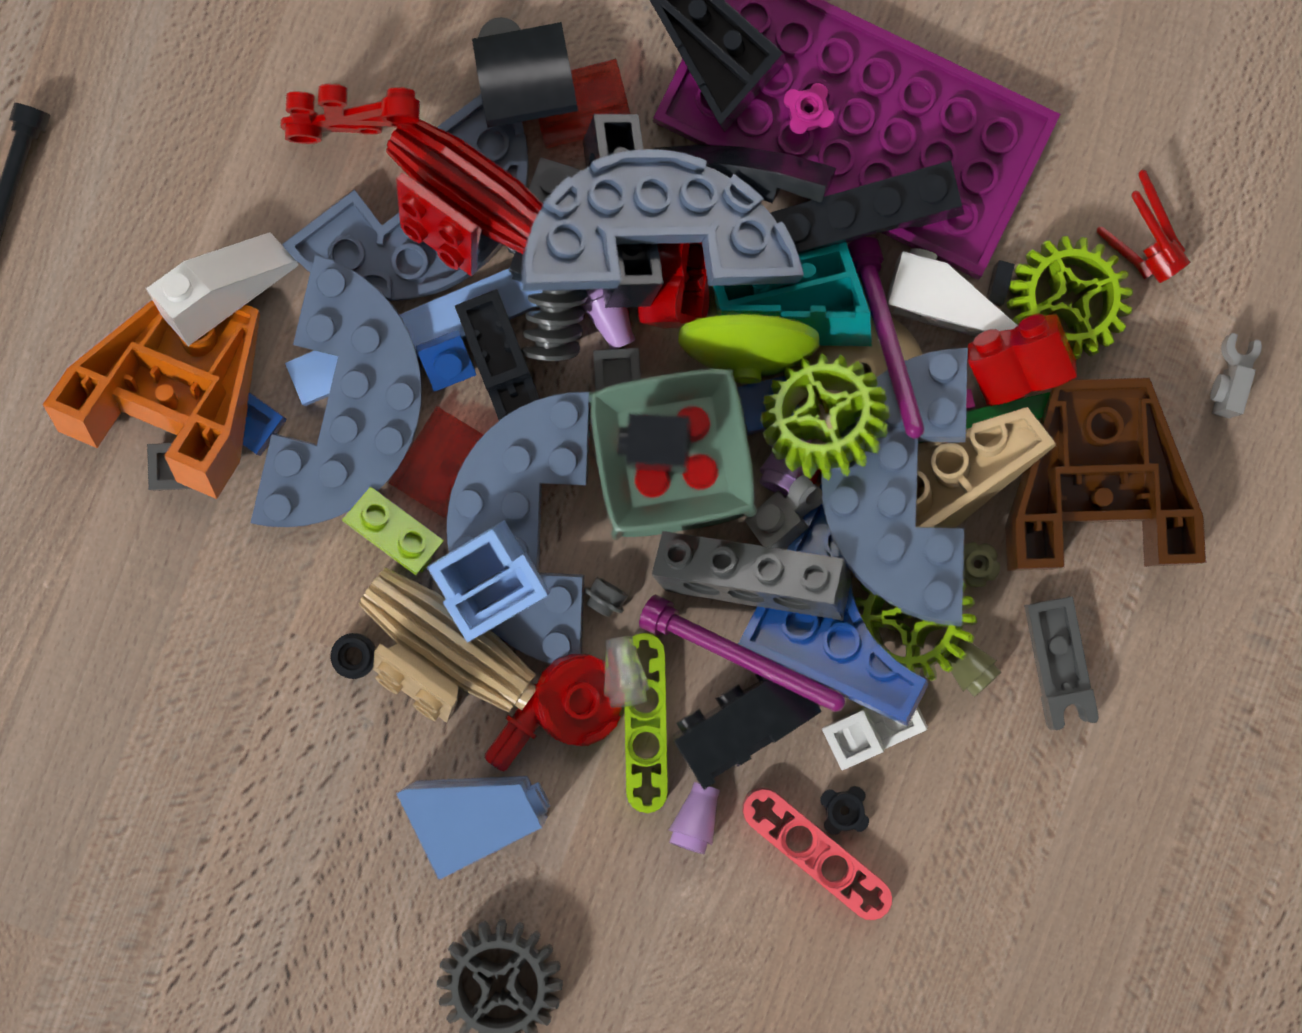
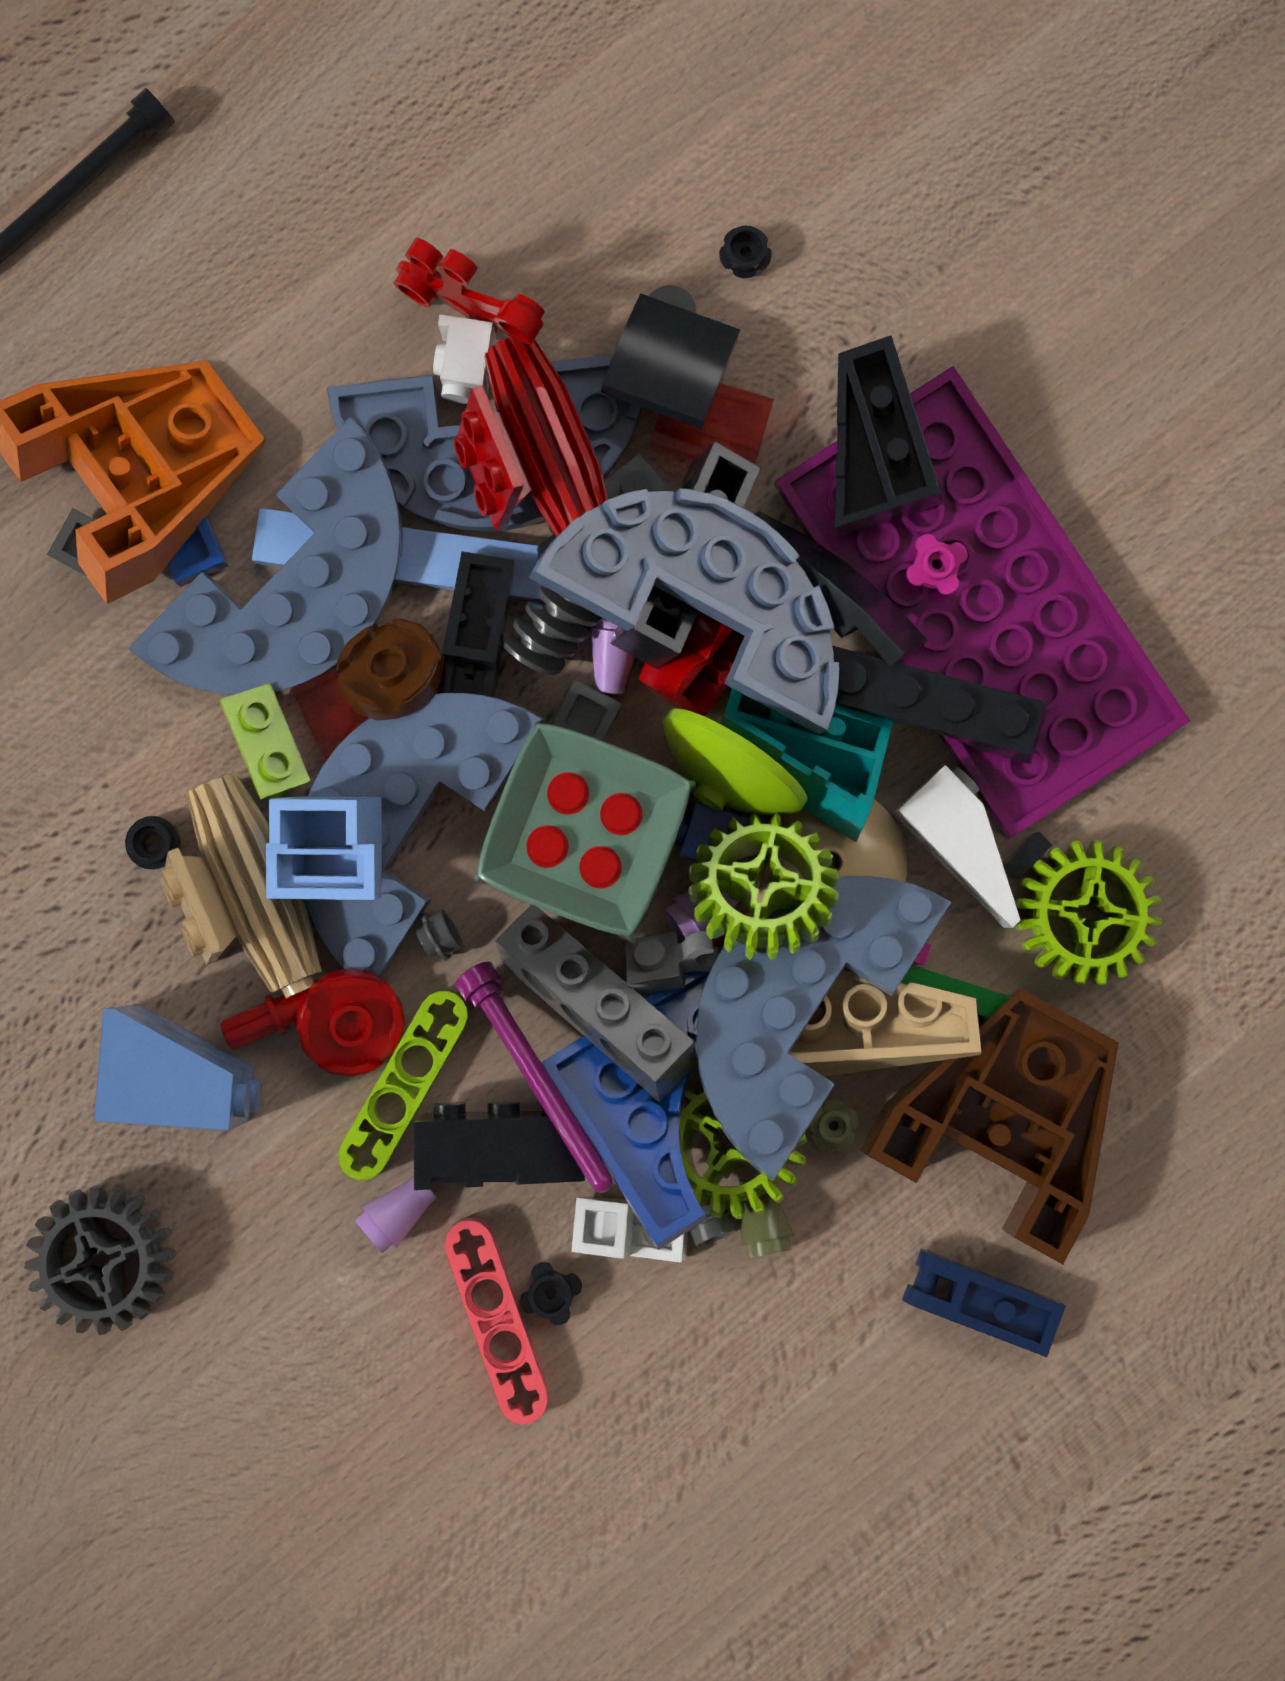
camera: 25 degrees right, 0 degrees up
white slope [146,232,299,346] -> none
blue plate [416,329,477,392] -> none
clear cone [604,637,650,707] -> none
black brick [618,413,692,473] -> none
magenta piece [847,237,925,439] -> none
red brick [968,314,1077,406] -> none
dark grey plate [1024,596,1099,730] -> none
red plant [1096,170,1191,283] -> none
light grey plate [1210,333,1262,419] -> none
none -> reddish brown tile [336,619,444,720]
none -> white brick [433,314,497,404]
none -> dark grey plate [687,1204,736,1247]
none -> dark blue plate [902,1248,1066,1357]

